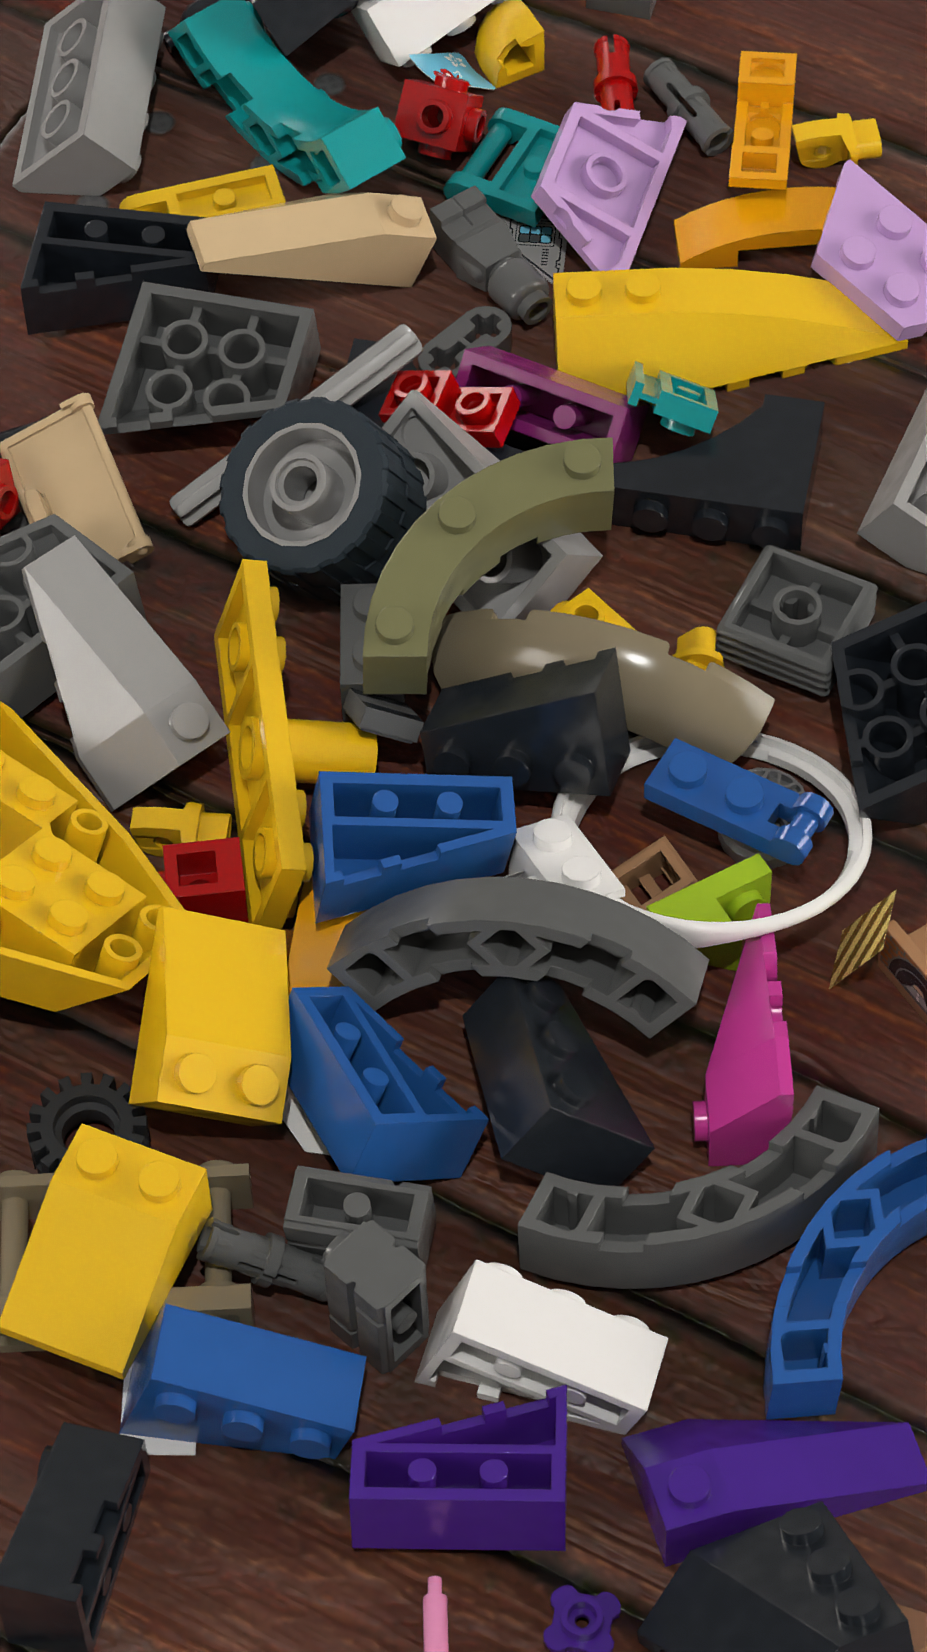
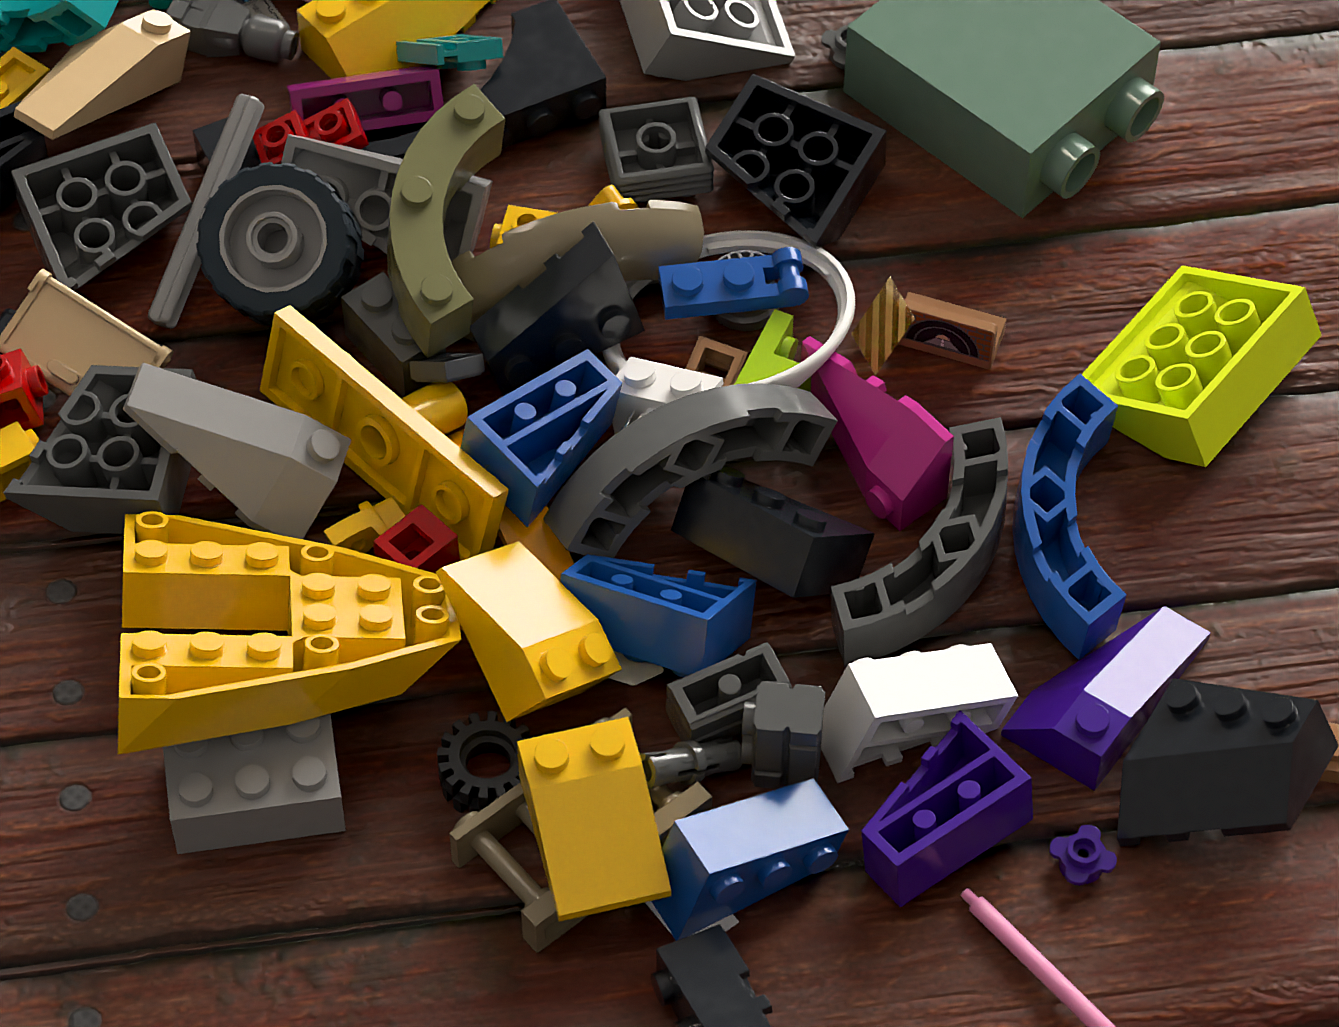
camera: 40 degrees left, 0 degrees up
dark grey beam [418,306,512,379] -> none

